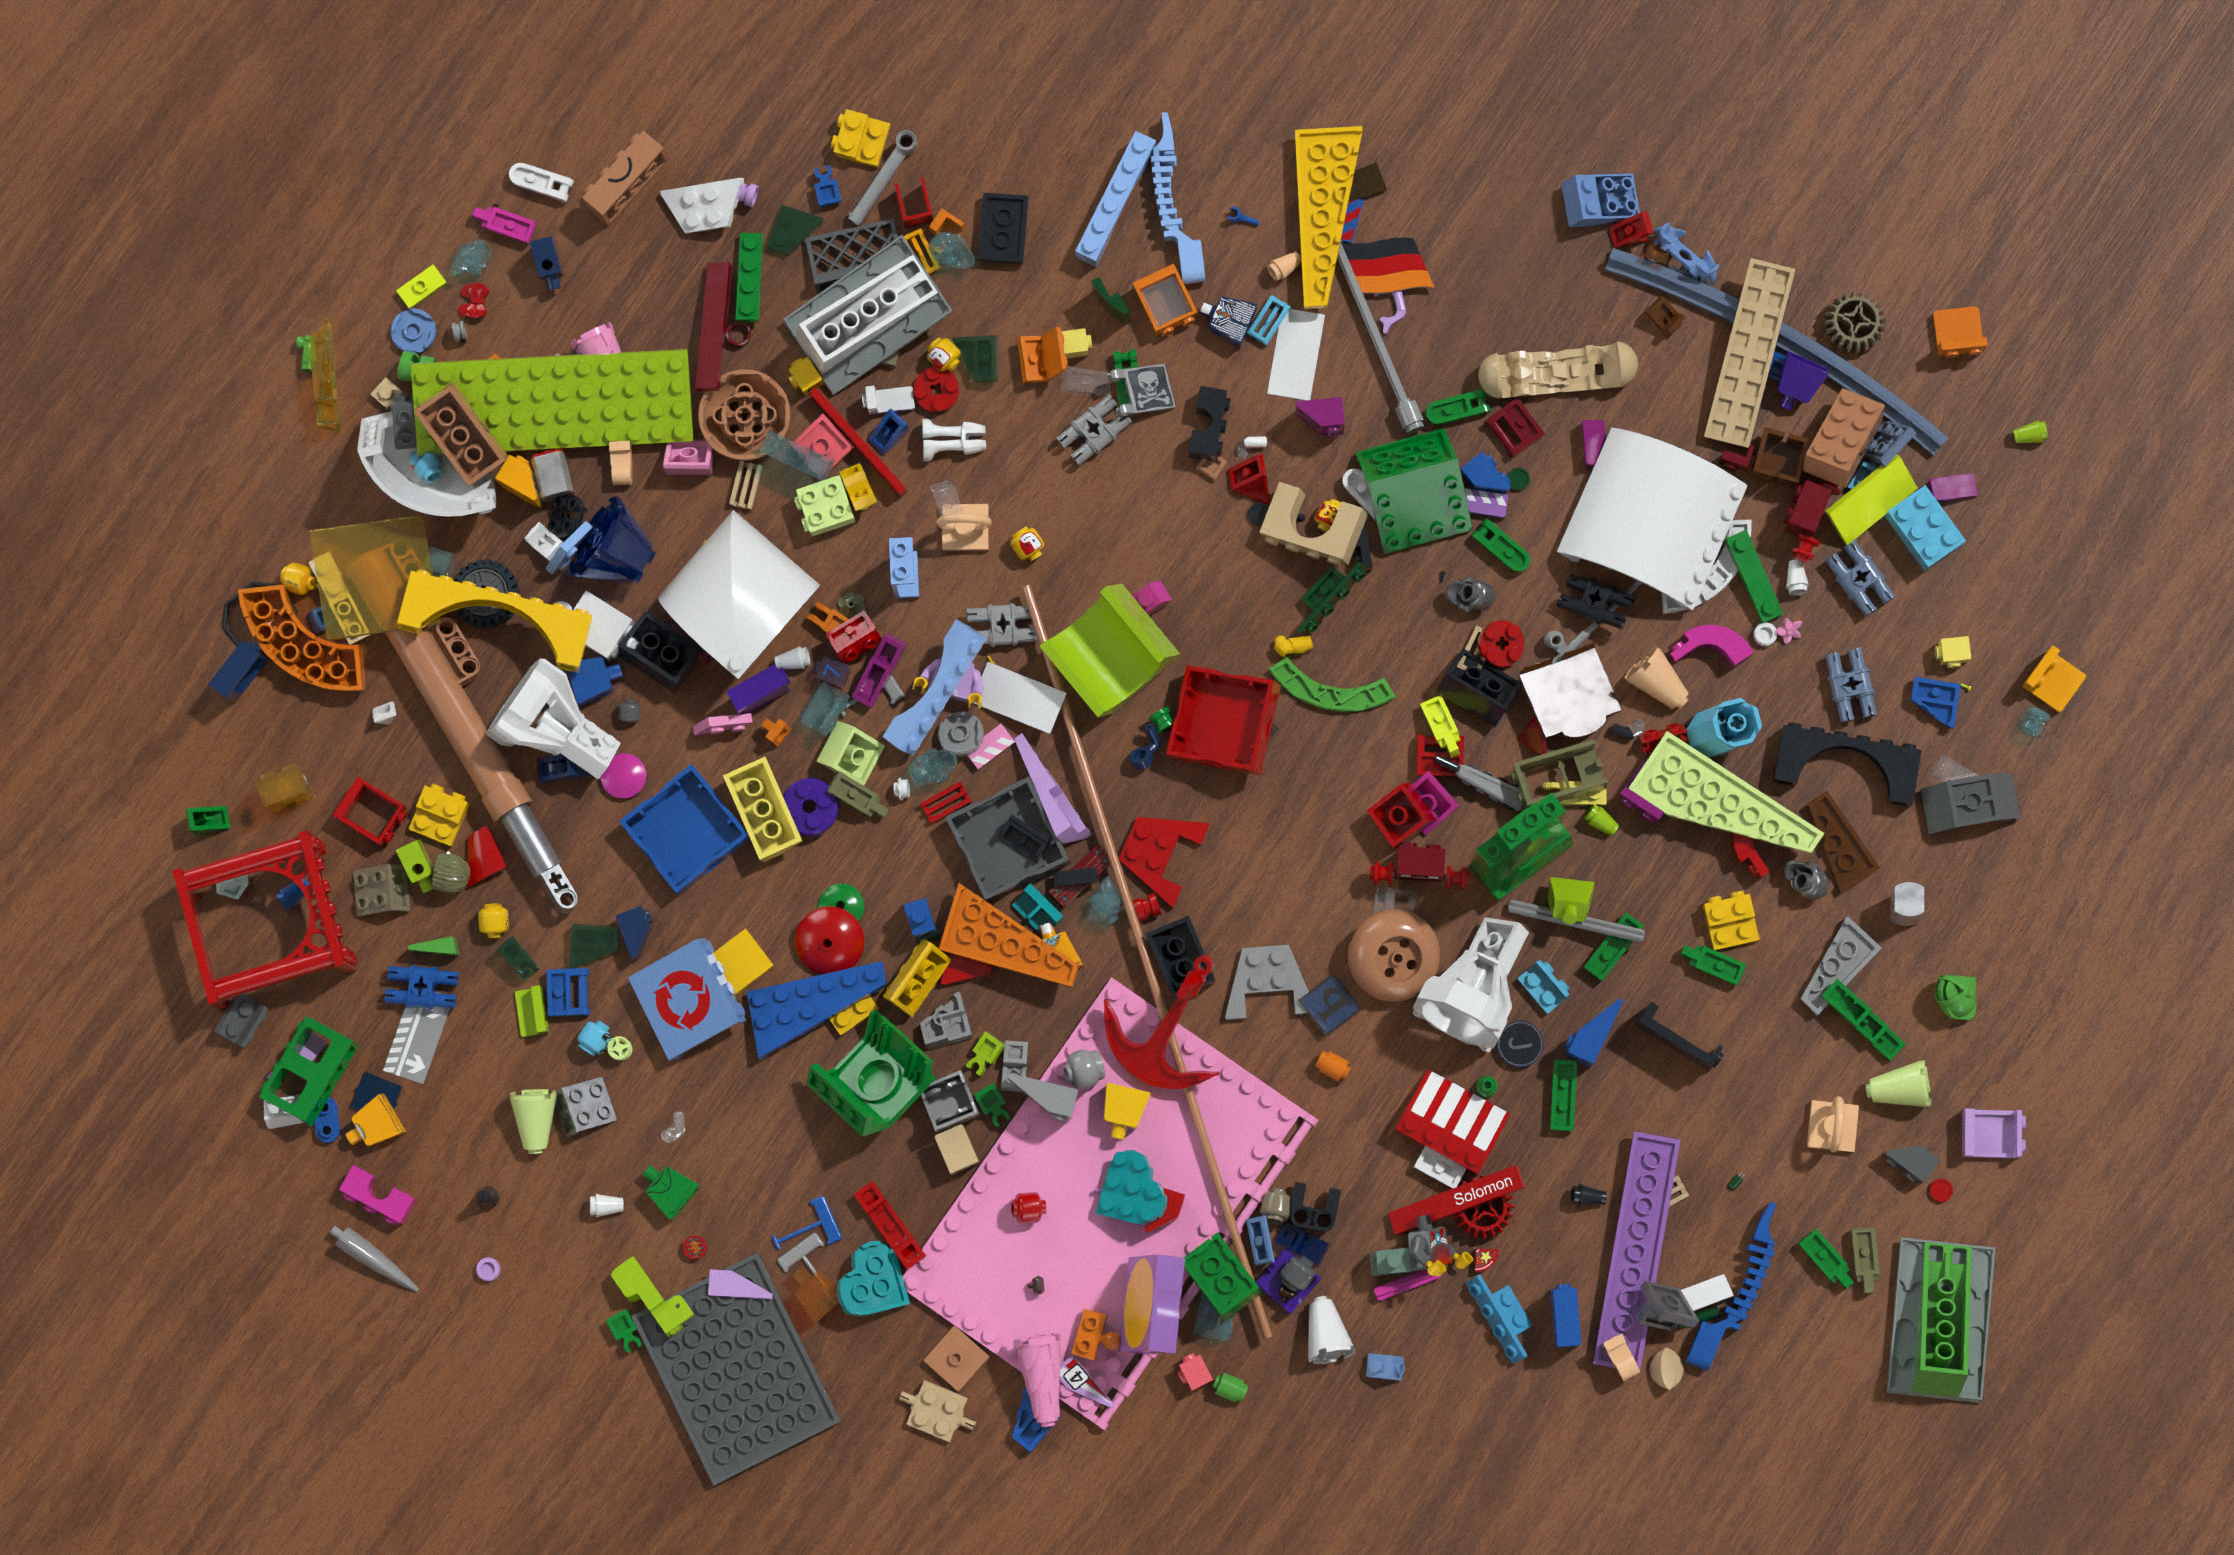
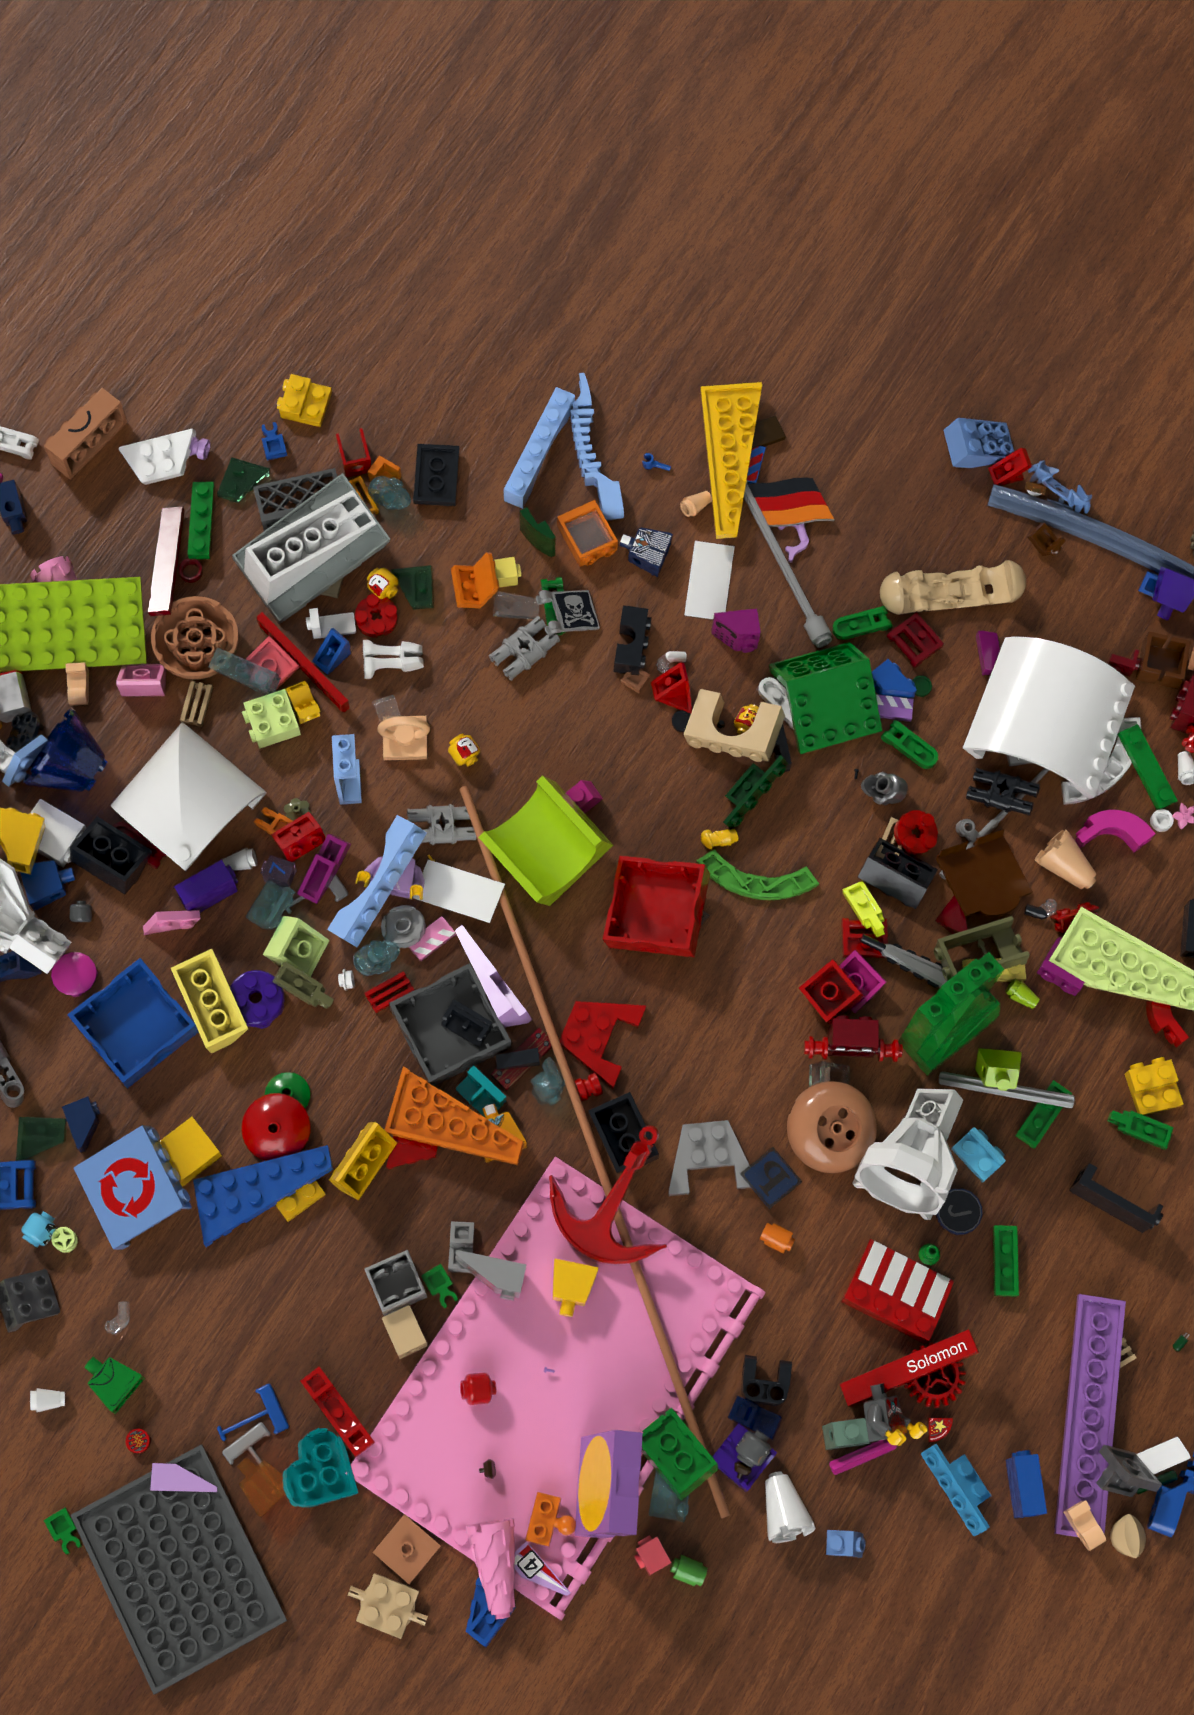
camera: 15 degrees left, 10 degrees down
lime piece [611,1257,694,1337] -> none
orange tile [761,718,792,747] -> none
yellow brick [788,357,824,396] -> none
green panel [806,1010,936,1137] -> none
light grey piece [848,130,918,226] -> none
blue torso [904,897,939,945] -> none
light grey slope [920,991,973,1051] -> none
lime plate [966,1031,1006,1076] -> none
light grey piece [1063,1049,1105,1089] -> none
teal plate [1096,1150,1167,1225] -> none
dark blue plate [1129,724,1161,770] -> none
red slope [1141,1187,1185,1234] -> none
green wheel [1148,707,1175,734] -> none
medium blue slope [1246,1215,1275,1266] -> none
medium azure tile [1247,295,1291,346] -> none
dark tan head [1260,1188,1292,1225] -> none
white plate [1414,1147,1466,1189] -> none
blue slope [1564,998,1624,1068] -> none
black cone [1571,1184,1607,1207] -> none
medium azure brick [1686,698,1762,759] -> none
tan plate [1704,258,1796,448] -> none

